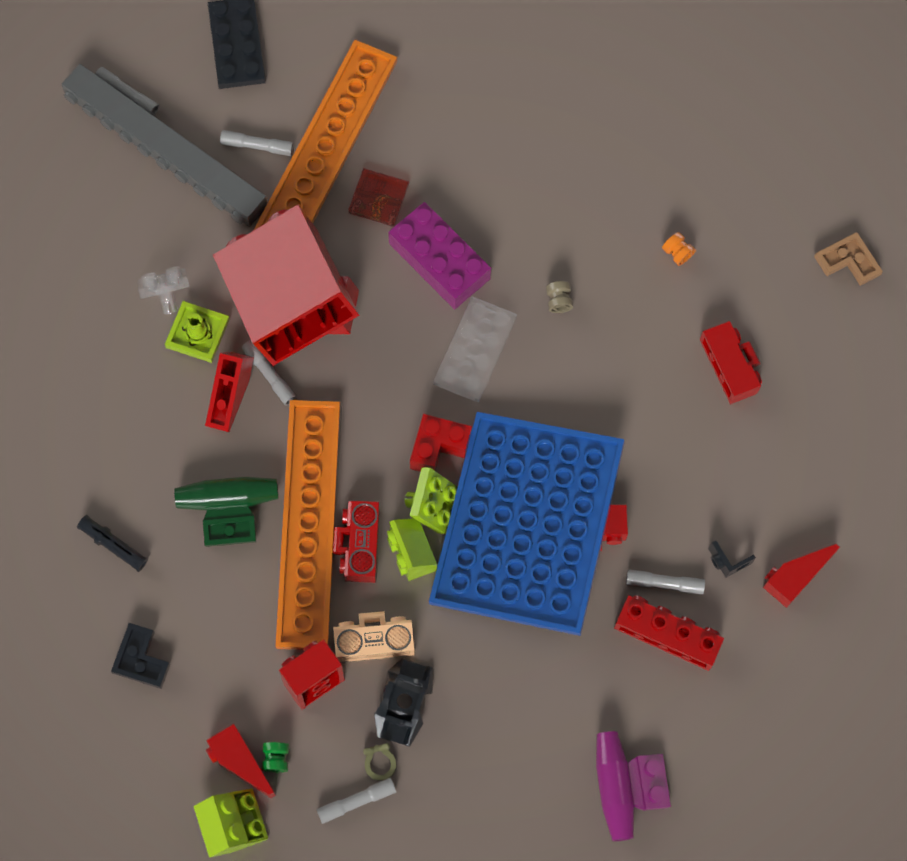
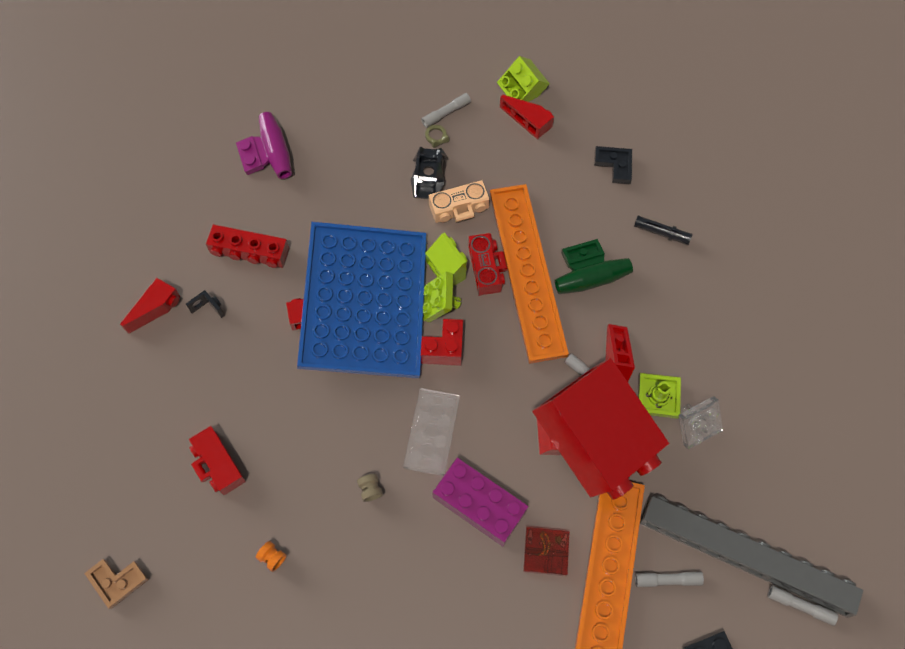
camera: 170 degrees right, 5 degrees down
green wheel [262,742,289,773] -> none
red brick [279,639,345,710] -> none
light grey piece [626,569,705,595] -> none

